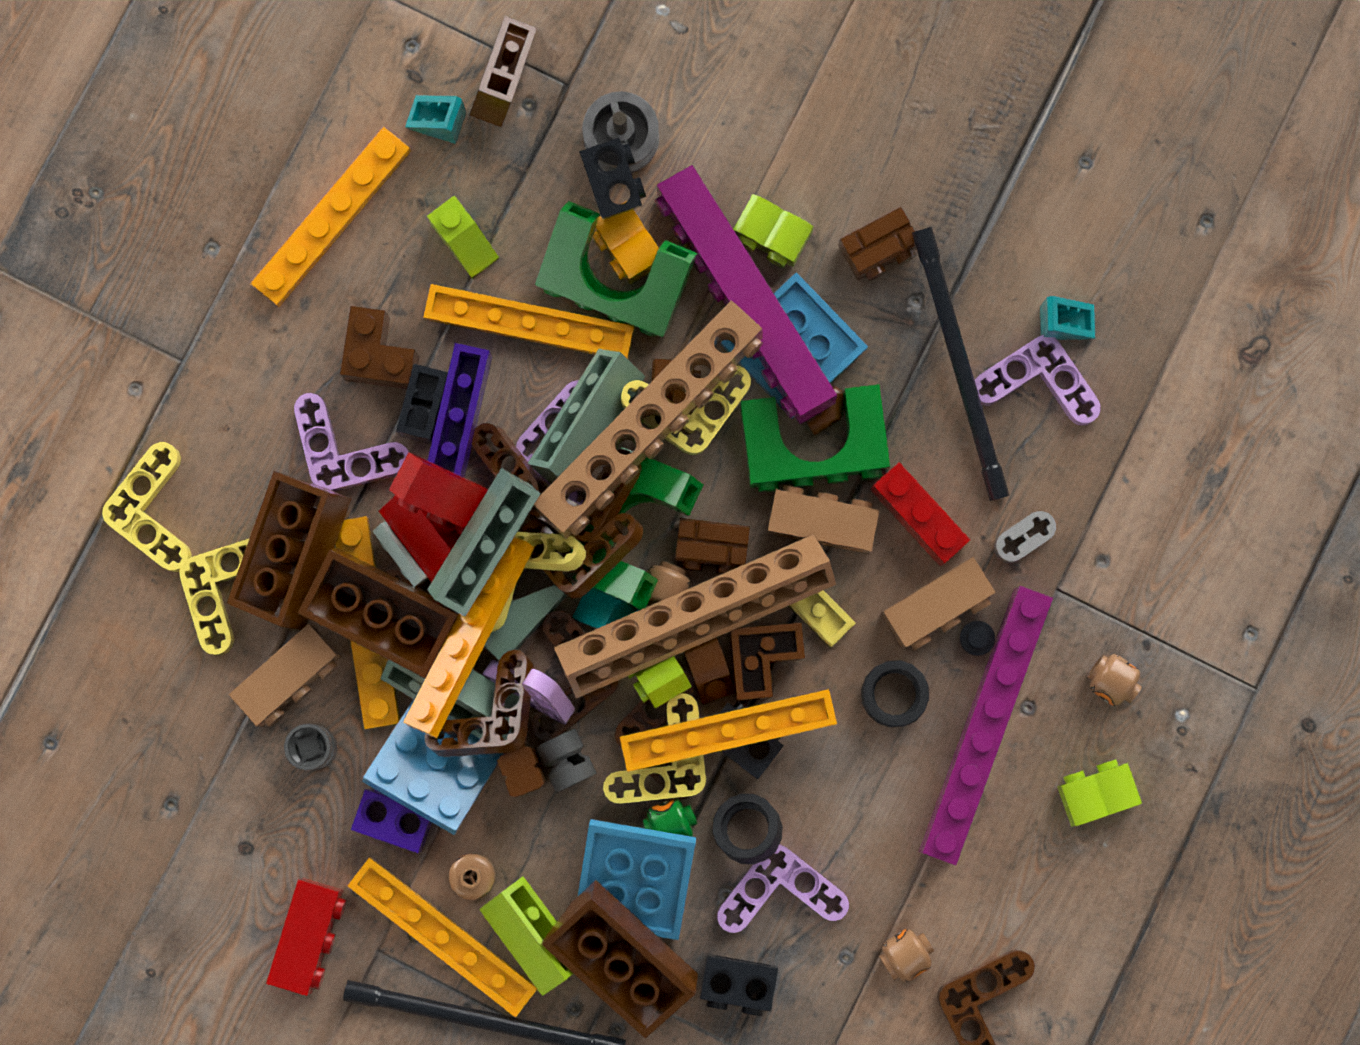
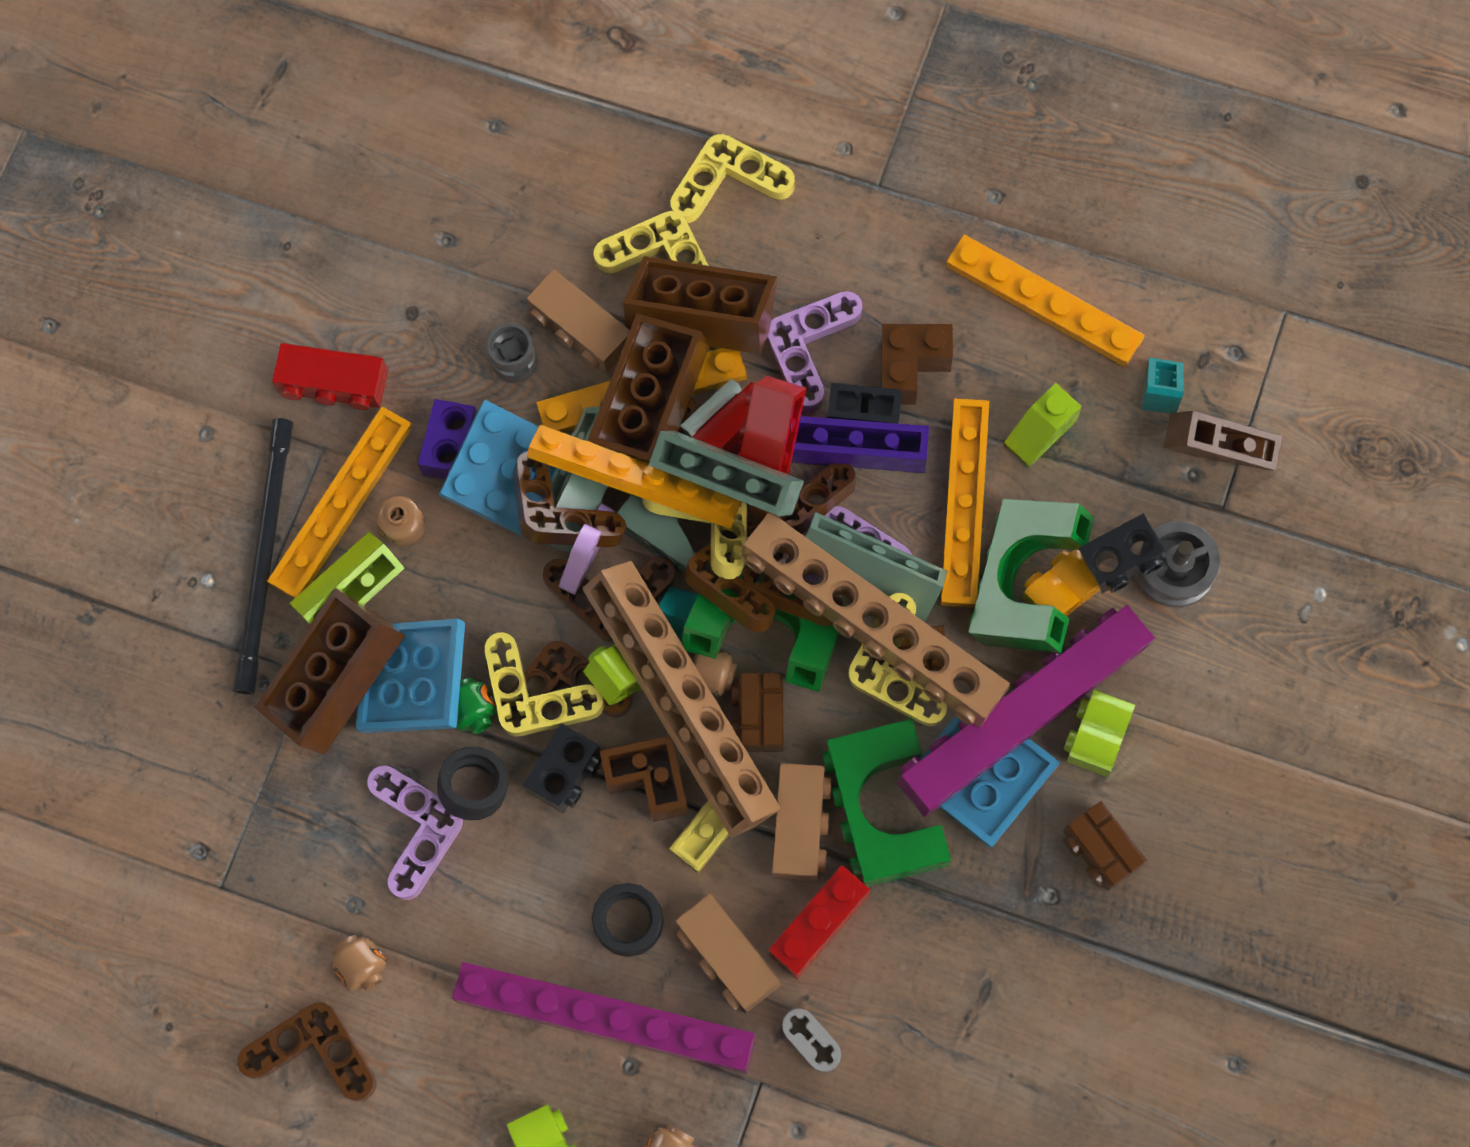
camera: 90 degrees right, 10 degrees down
reddish brown brick [497,743,548,797] -> none
dark grey wheel [535,729,597,793] -> none
light orange plate [620,689,837,772] -> none
reddish brown brick [684,637,736,705] -> none
black brick [700,953,778,1016] -> none
reddish brown arm [806,386,845,435] -> none
black piece [912,227,1010,501] -> none
black plate [960,621,995,656] -> none
lavender beam [975,335,1100,425] -> none
teal slope [1040,296,1095,340] -> none

